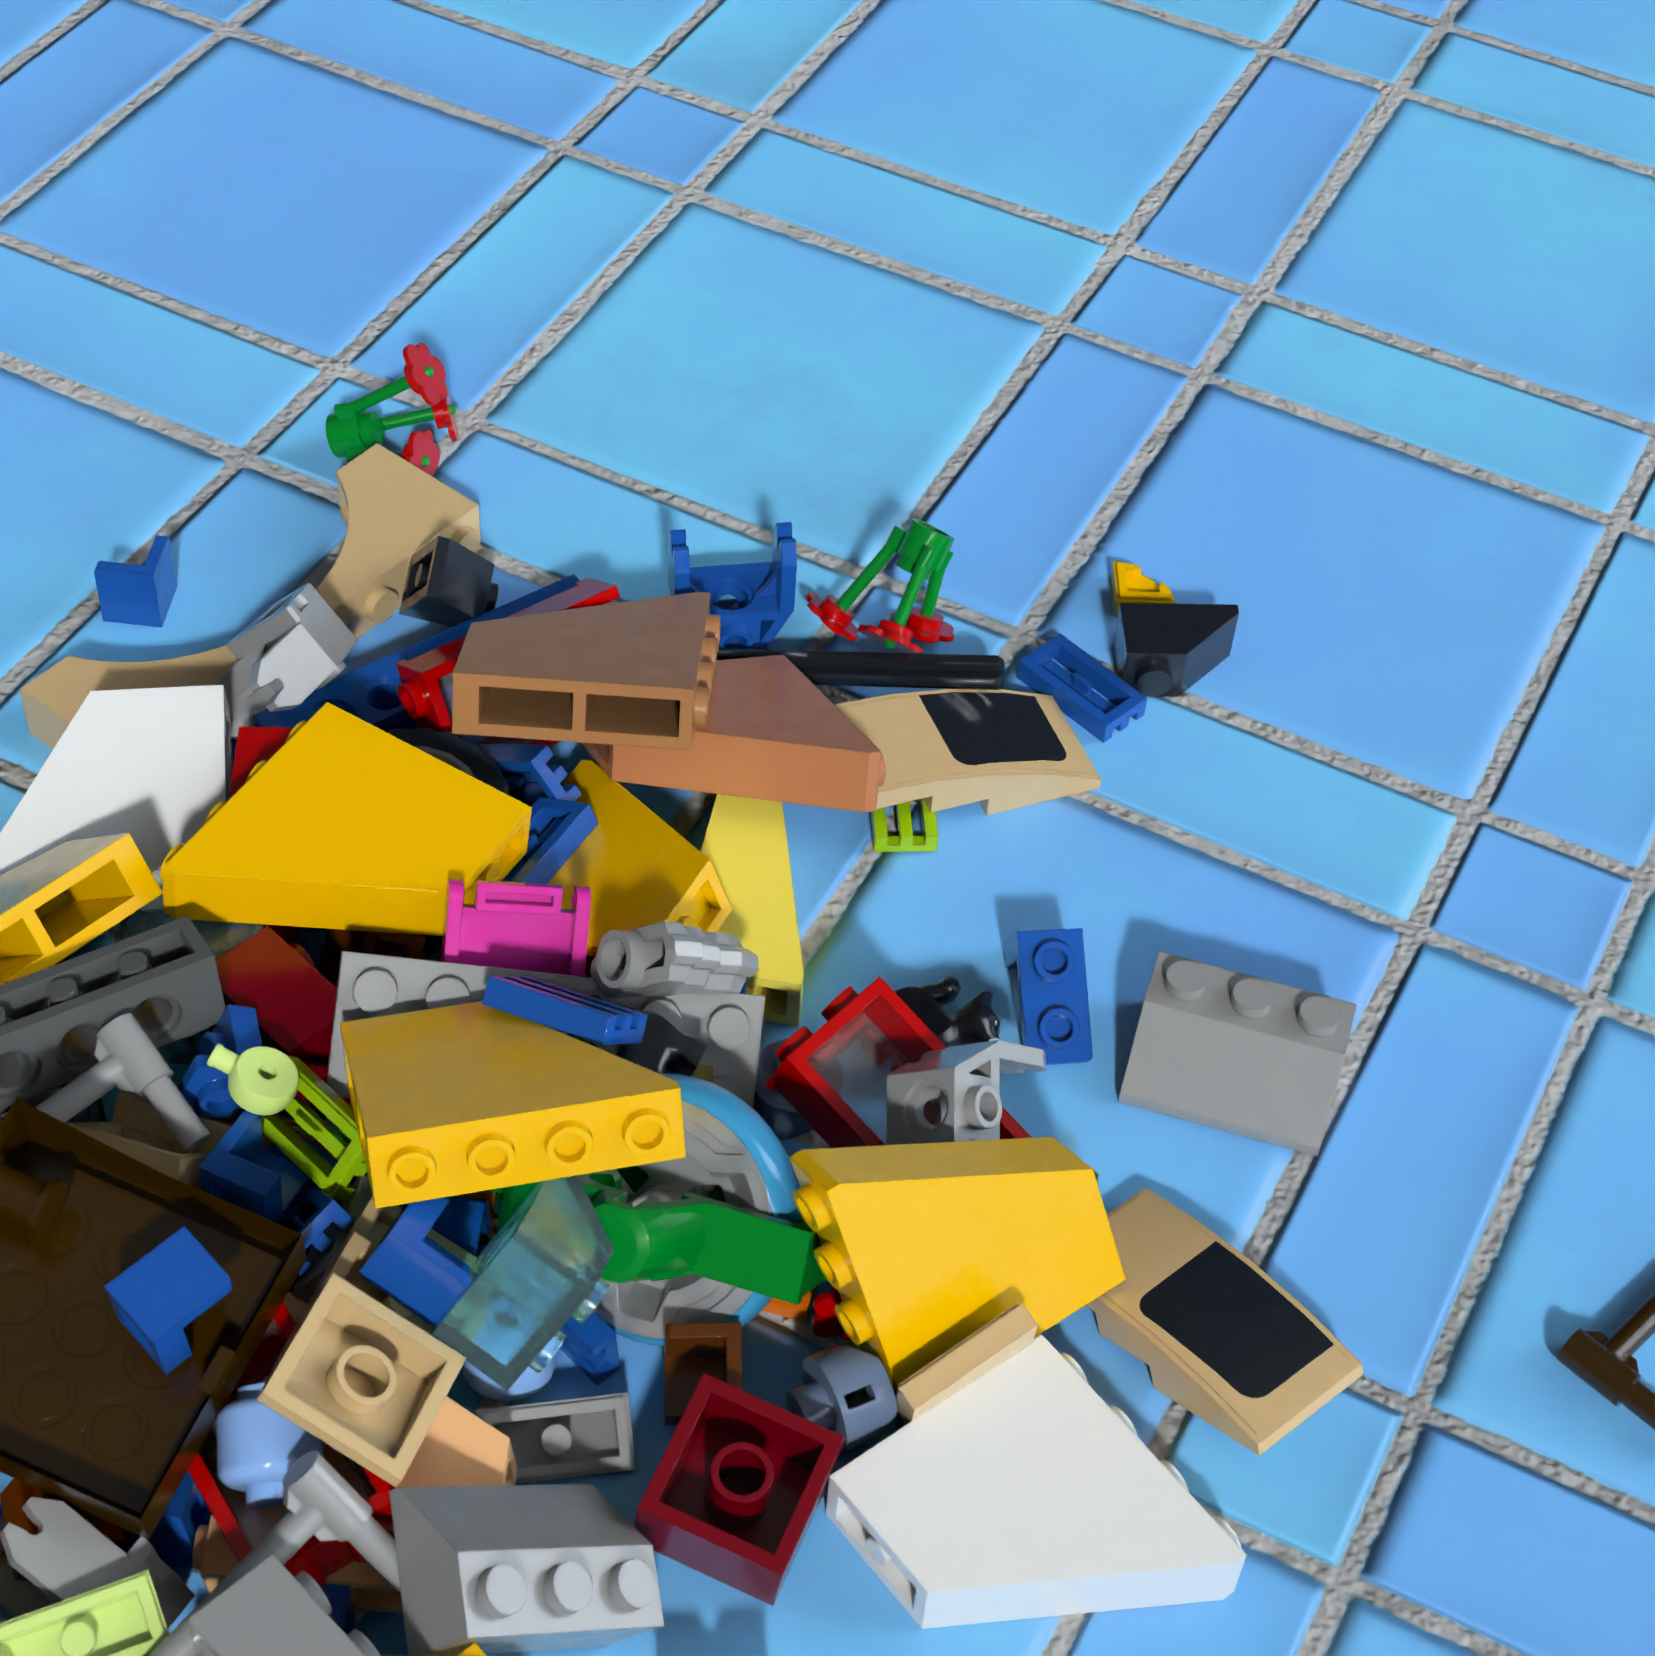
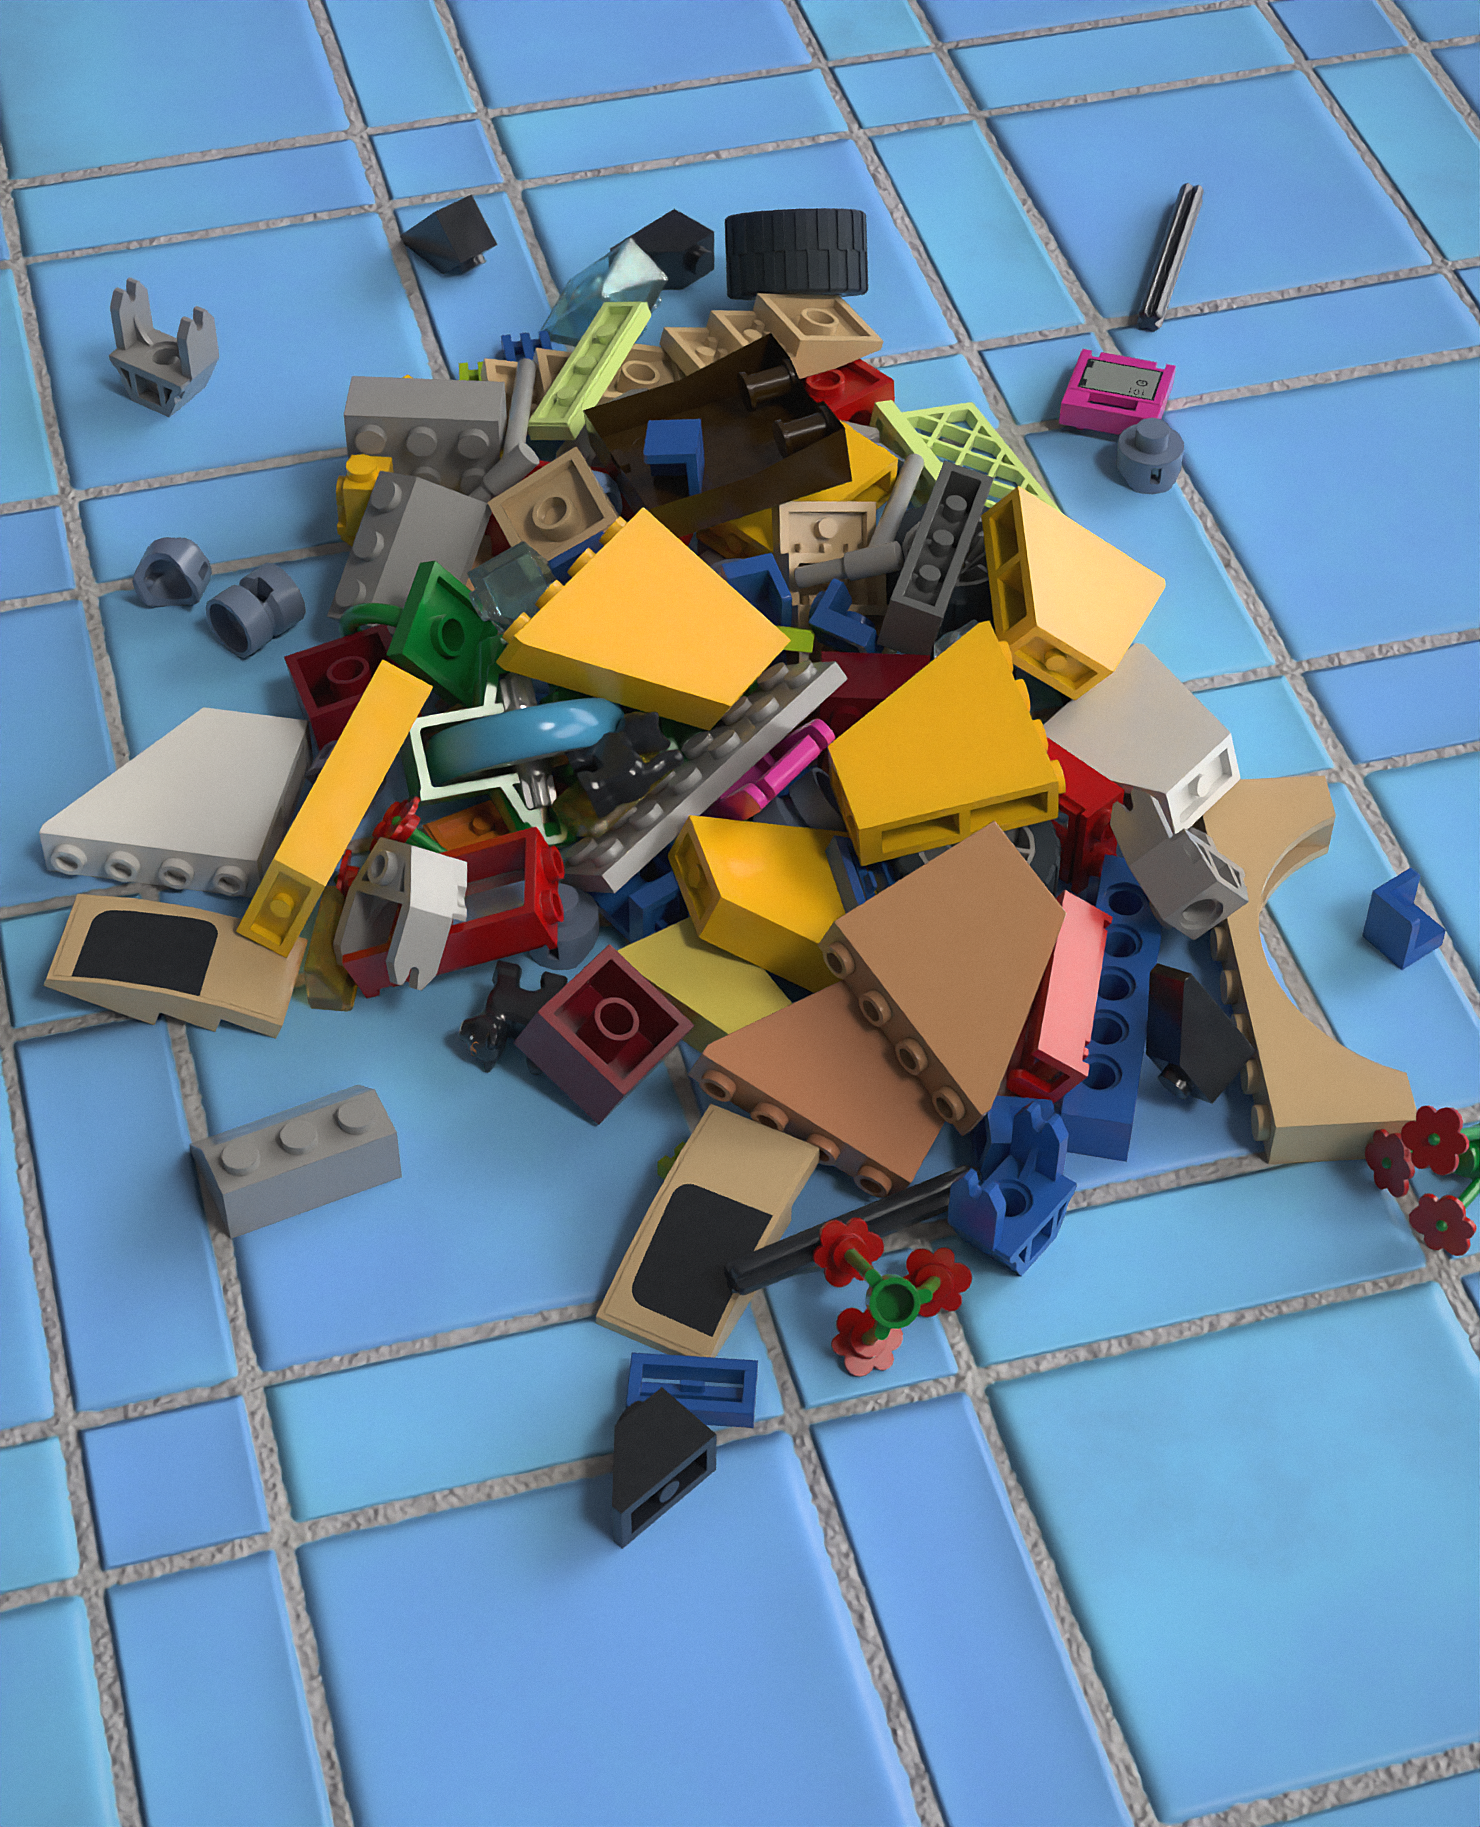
camera: 140 degrees right, 0 degrees up
yellowish green piece [206,1044,299,1115] -> none
blue tile [482,976,648,1045] -> none
light grey rock [590,921,759,998] -> none
tan tile [896,1303,1038,1425] -> none
blue bracket [1004,928,1093,1065] -> none
yellow tile [1110,561,1175,616] -> none
none -> green tile [339,561,503,709]
none -> brick [514,944,695,1125]

